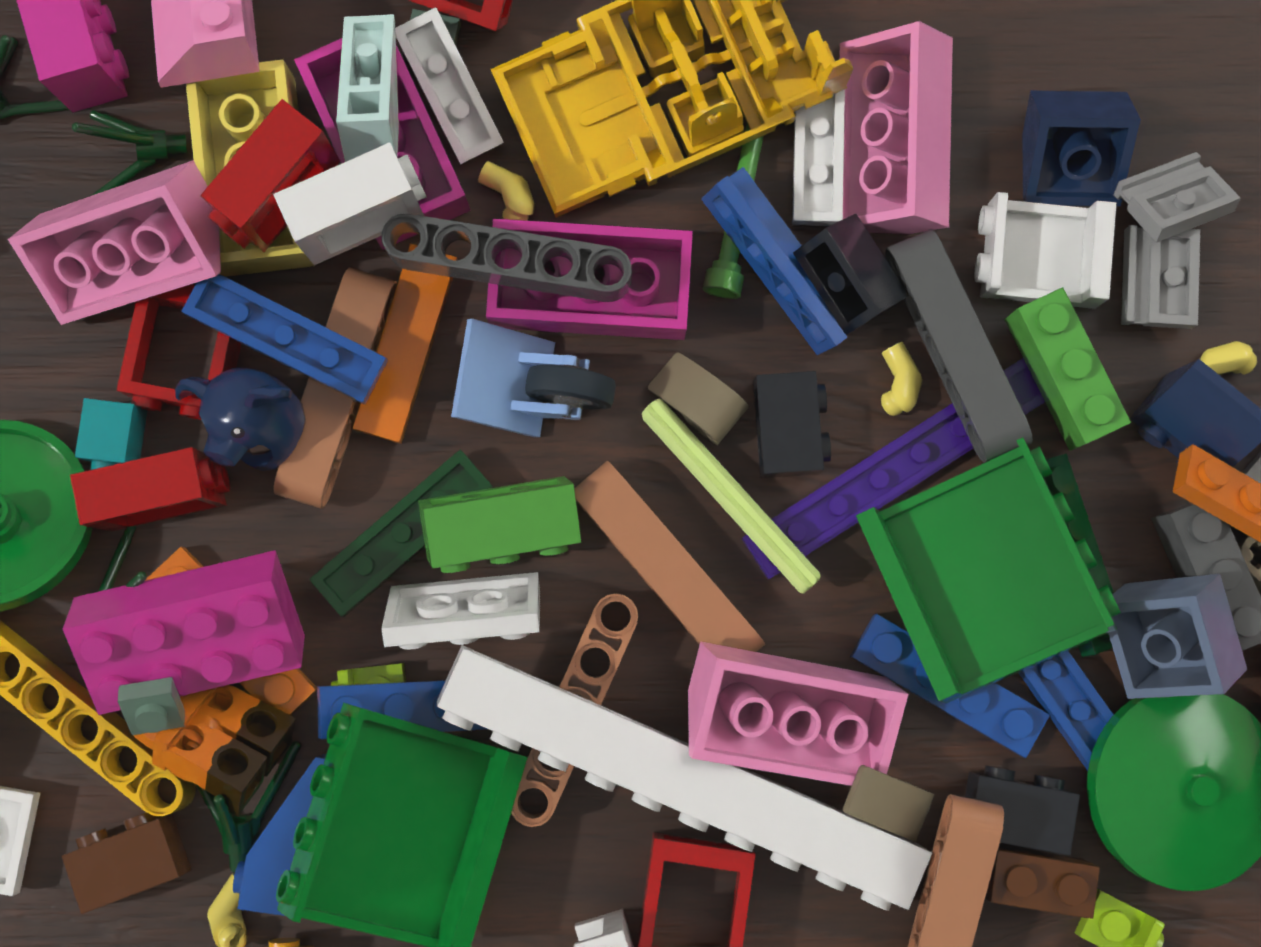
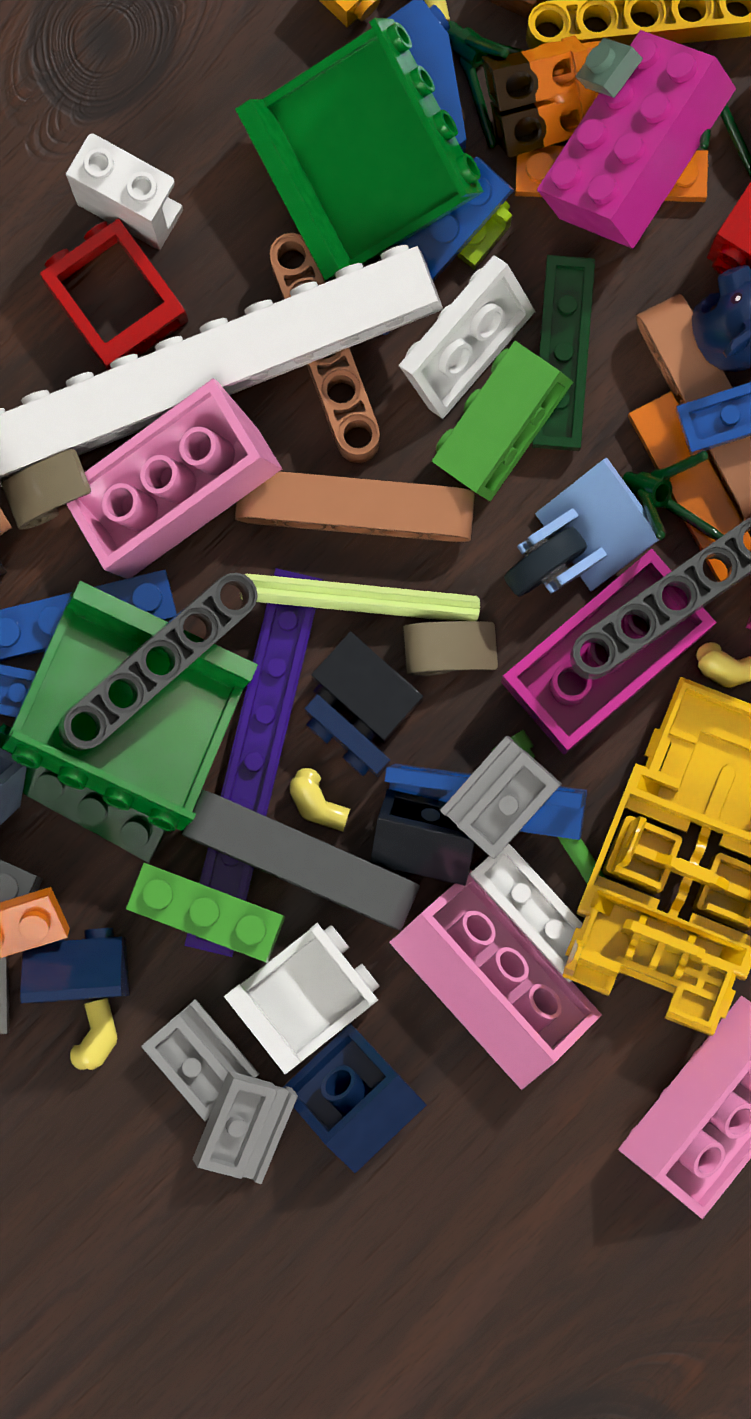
camera: 140 degrees right, 0 degrees up
none -> dark grey beam [58,573,258,751]
none -> dark blue plate [304,694,390,778]
none -> light grey plate [440,736,562,859]
none -> dark green plant [622,451,724,541]

